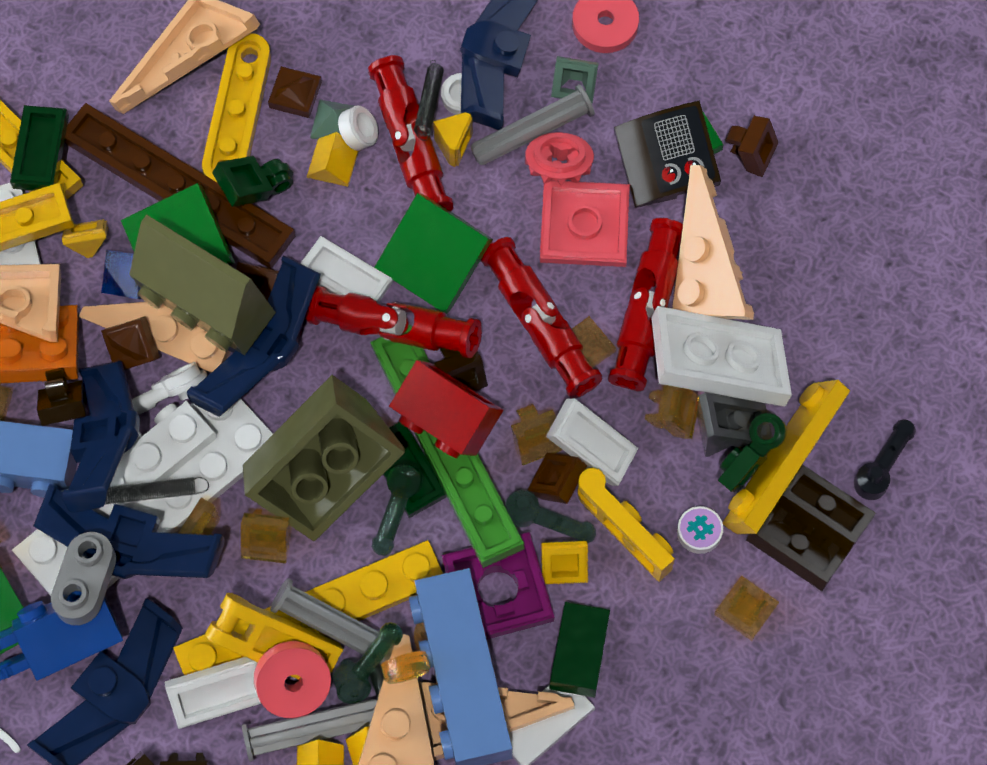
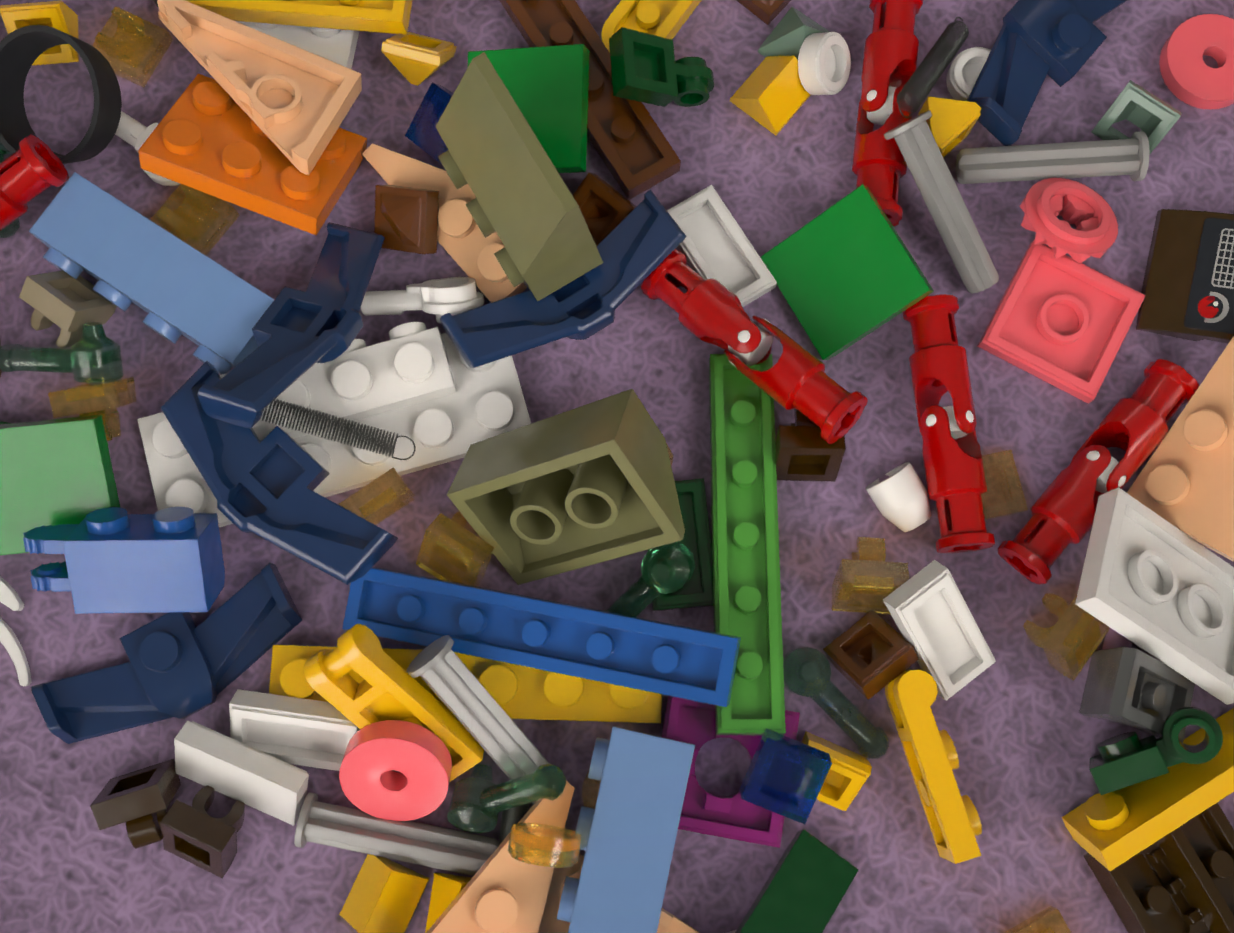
camera: 25 degrees right, 10 degrees up
dark brown tile [37,368,87,426] -> none
light grey plate [51,532,116,625] -> none
red brick [389,360,504,458] -> none
tile [677,506,723,554] -> none
none -> white tile [174,720,309,826]
none -> blue plate [342,567,741,707]
none -> clear blue plate [740,728,832,825]
none -> white hose [865,462,932,532]
none -> light grey axle [884,110,999,294]

